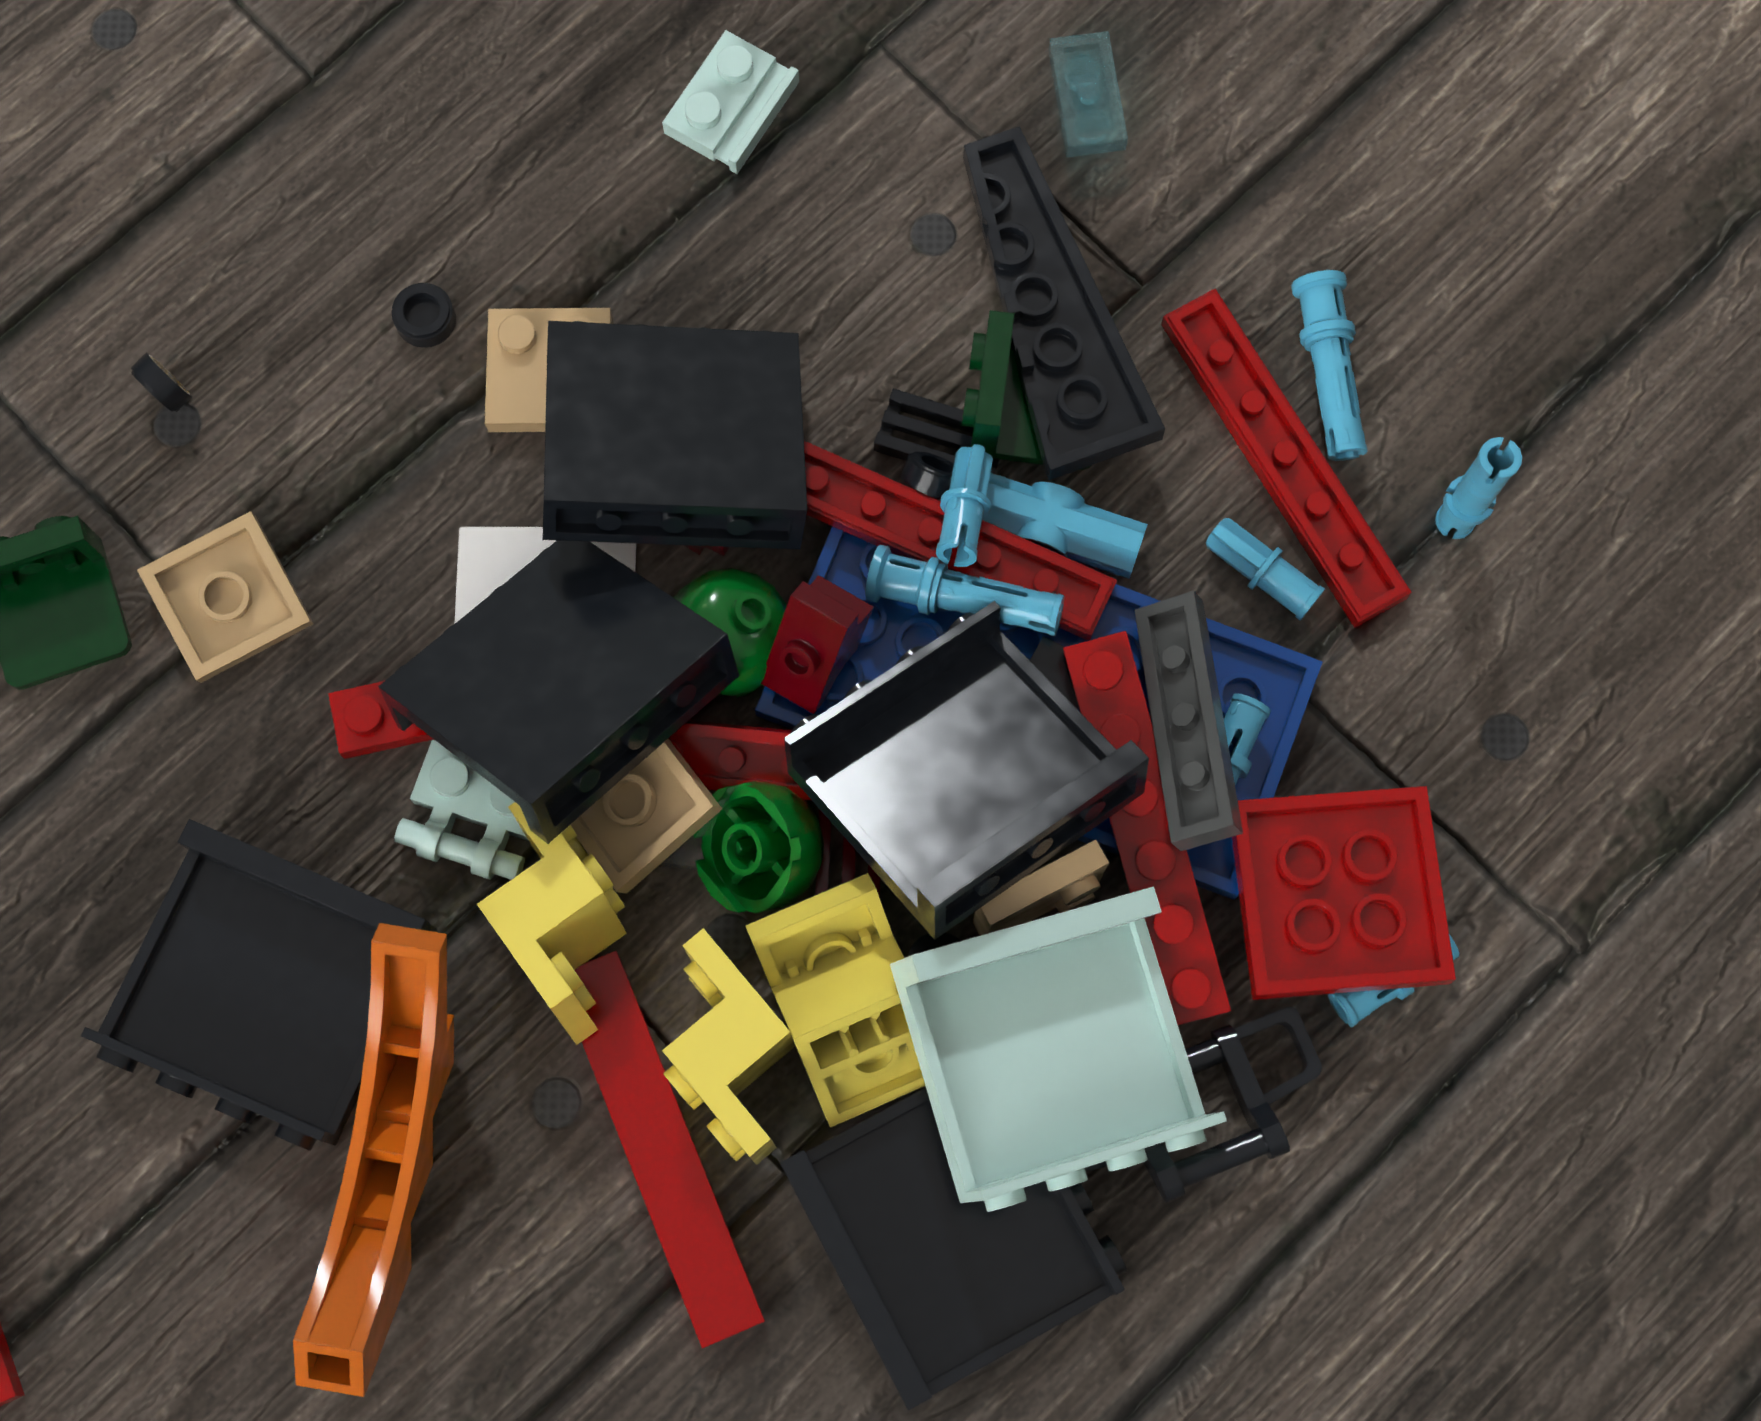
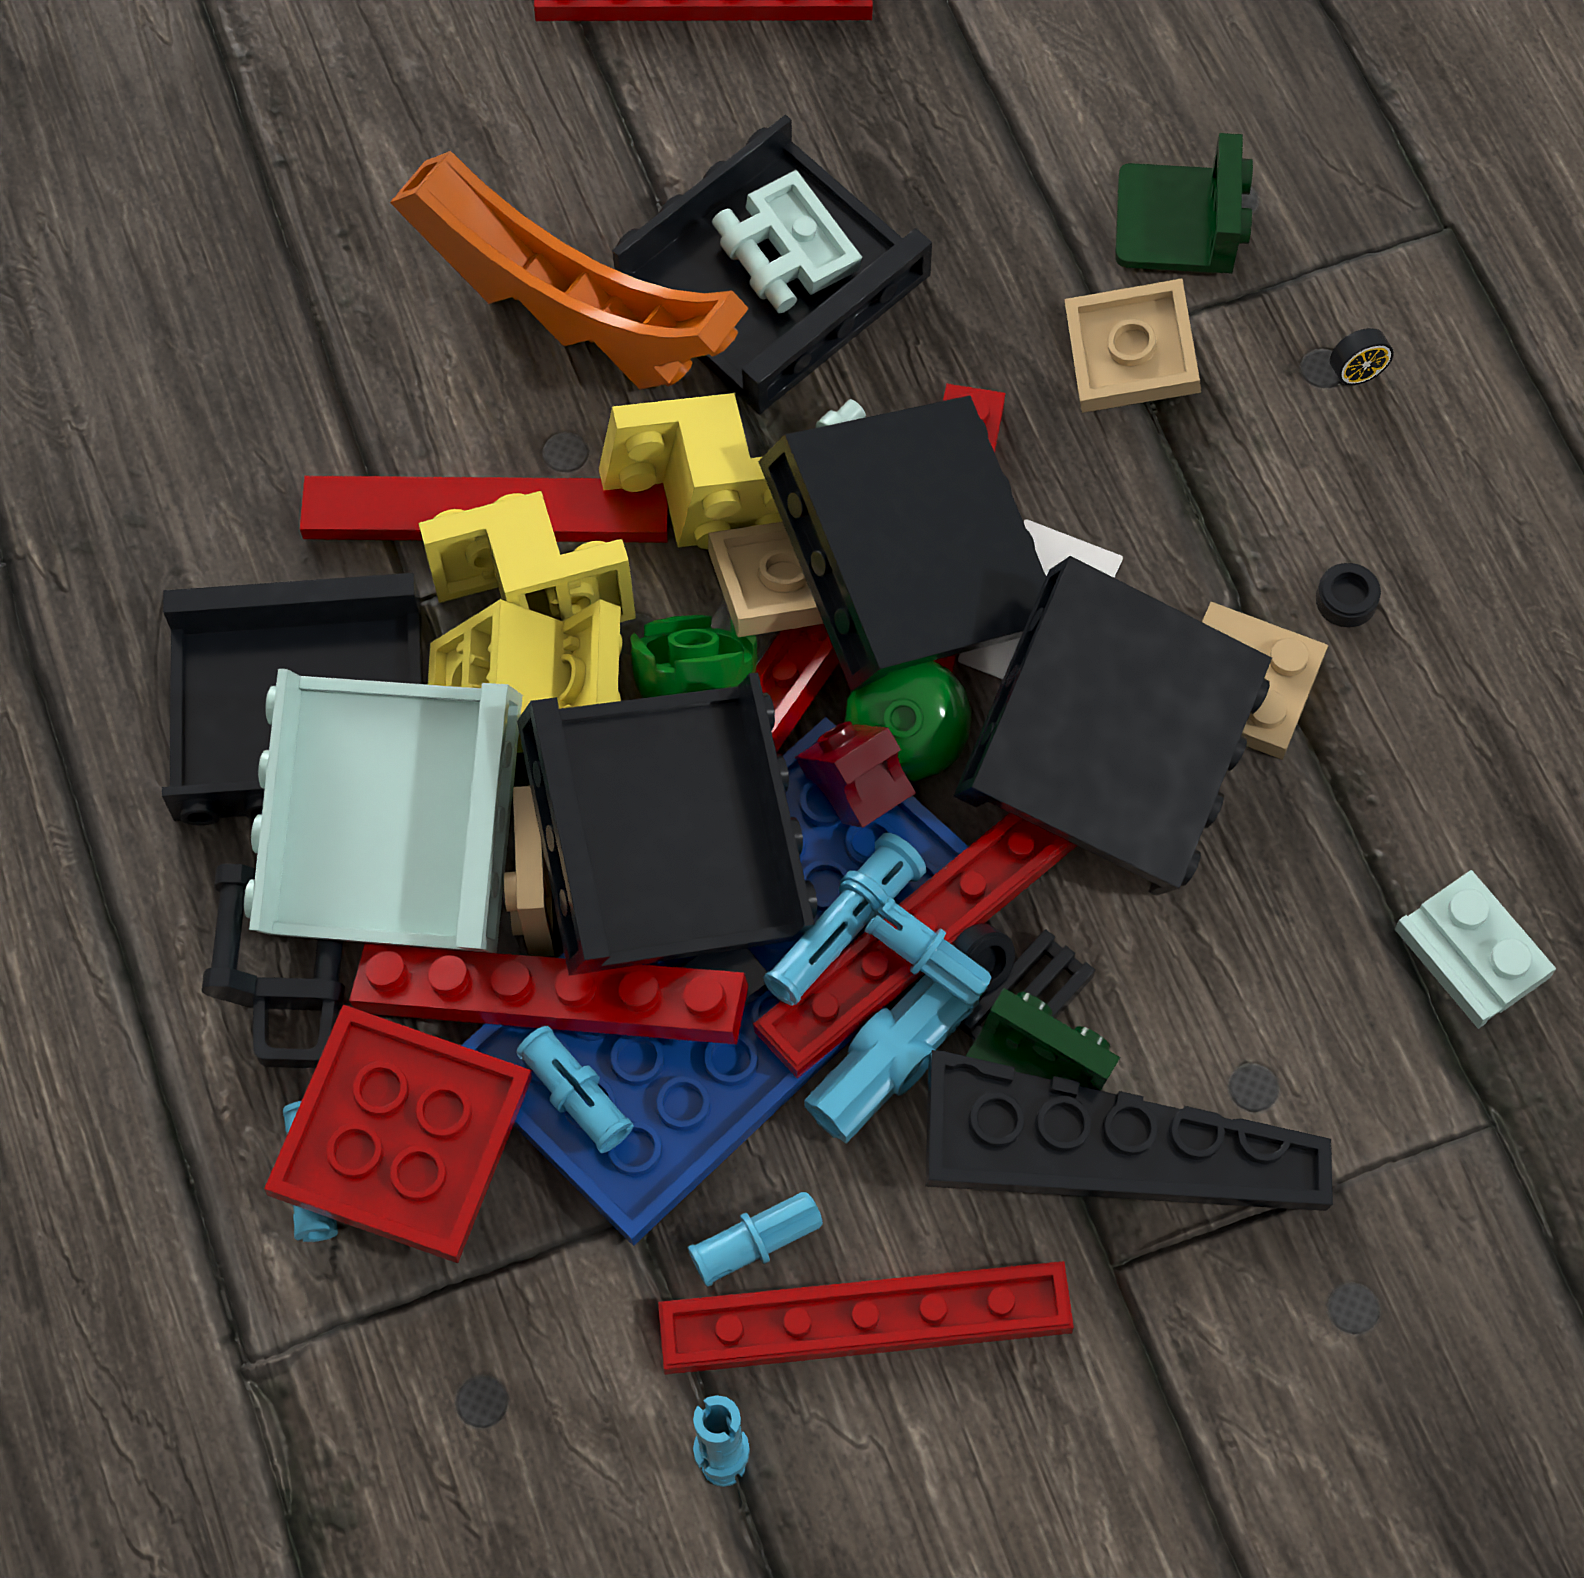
camera: 115 degrees right, 10 degrees down
clear light blue plate [1048,31,1128,157] -> none
dark grey plate [1134,590,1243,851] -> none
medium azure pin [1291,270,1368,461] -> none
none -> light aqua plate [712,170,862,313]

